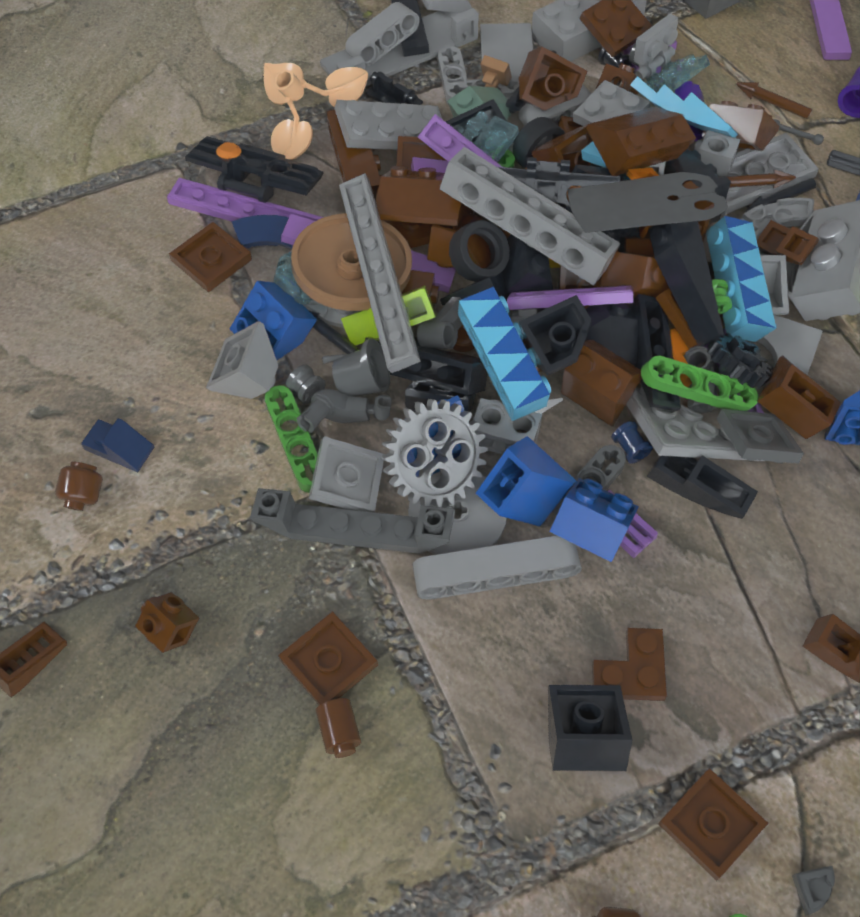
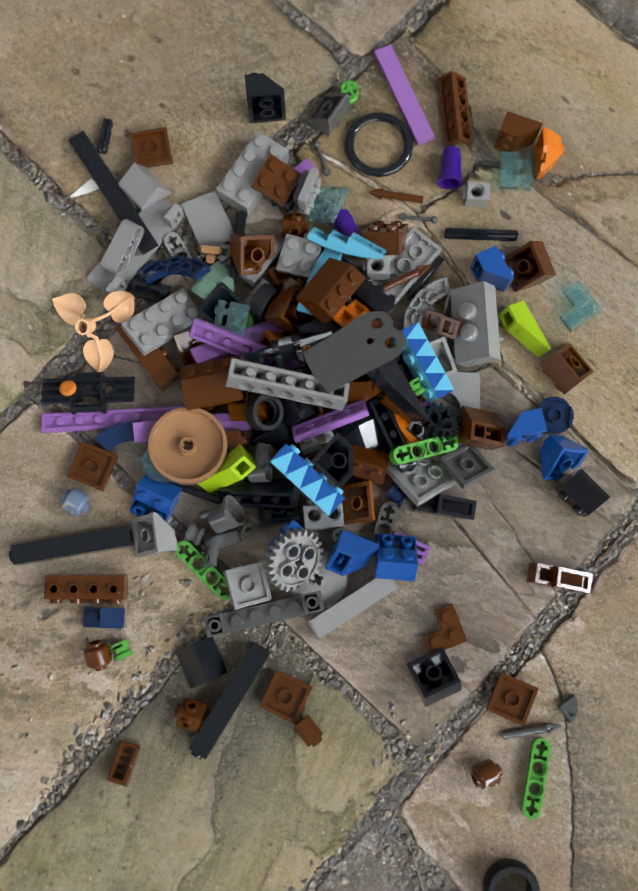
camera: 25 degrees left, 20 degrees up
light grey tile [339,173,421,373] -> none
none -> black brick [9,526,134,566]
none -> reddish brown brick [44,575,128,604]
none -> sand blue head [60,487,91,516]
none -> bright green wheel [110,639,134,662]
none -> dark blue tile [138,256,211,285]
none -> black slope [176,637,228,689]
none -> black brick [188,642,271,760]
none -> dark grey hinge [313,140,331,176]
none -> dark orange slope [341,481,375,525]
none -> black wedge [345,112,413,177]
none -> dark grey piece [501,722,562,740]

